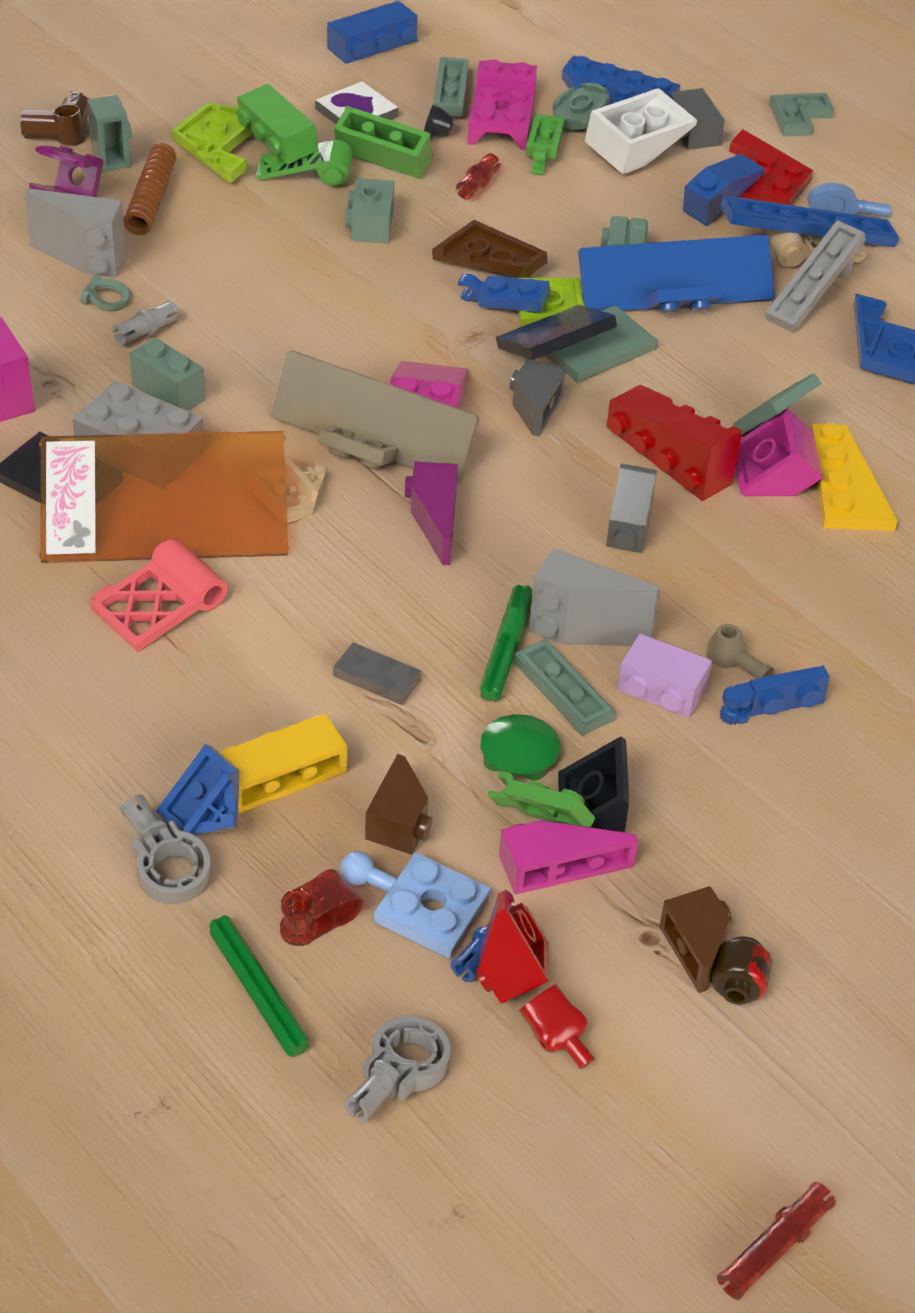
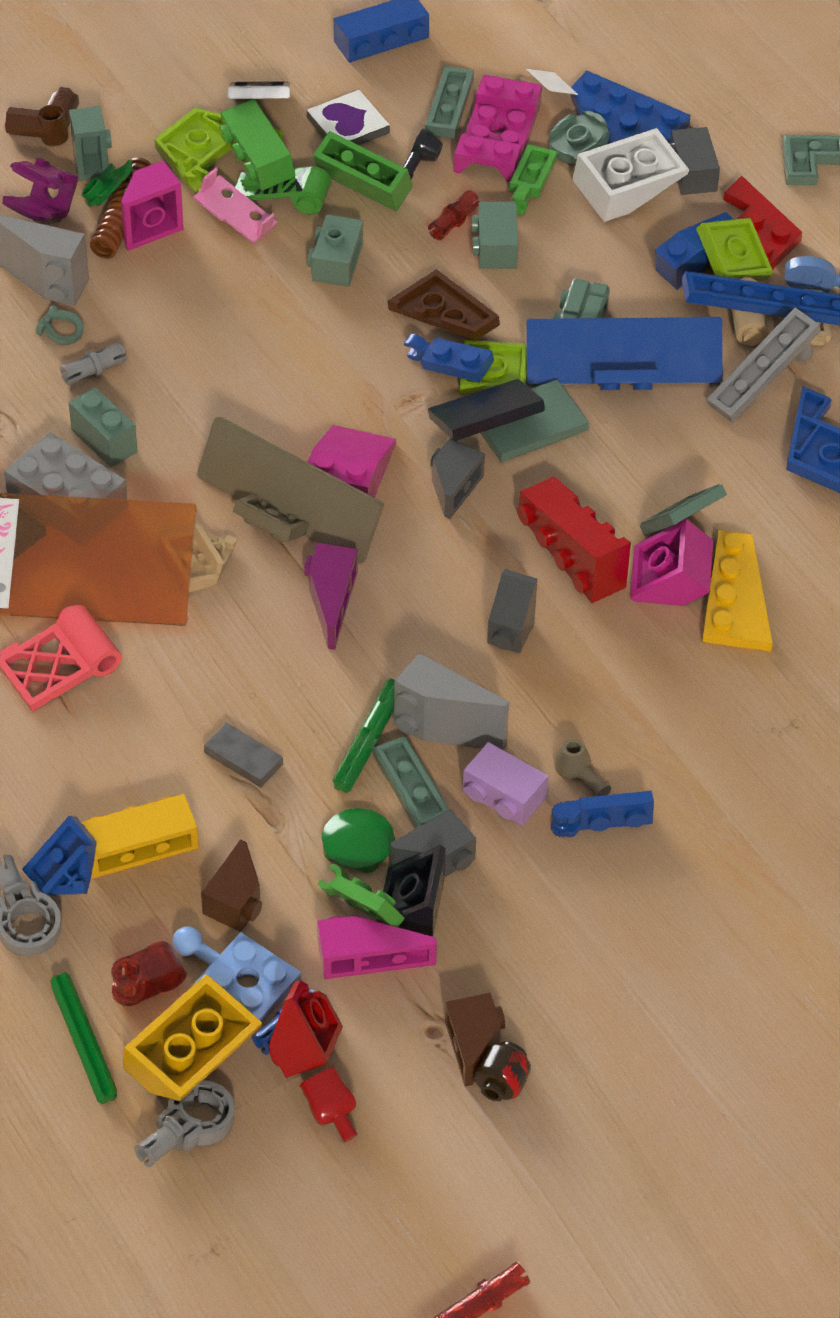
camera: 10 degrees right, 5 degrees up
none -> green plate [81,160,132,207]
none -> dark pink slope [121,161,184,251]
none -> yellow slope [123,974,262,1101]
none -> bright pink piece [193,168,278,244]
none -> tile [228,81,290,99]
none -> dark grey slope [390,809,476,877]
none -> sand green brick [472,202,518,269]
none -> white sticker [526,69,578,95]
none -> lime tile [696,218,774,280]

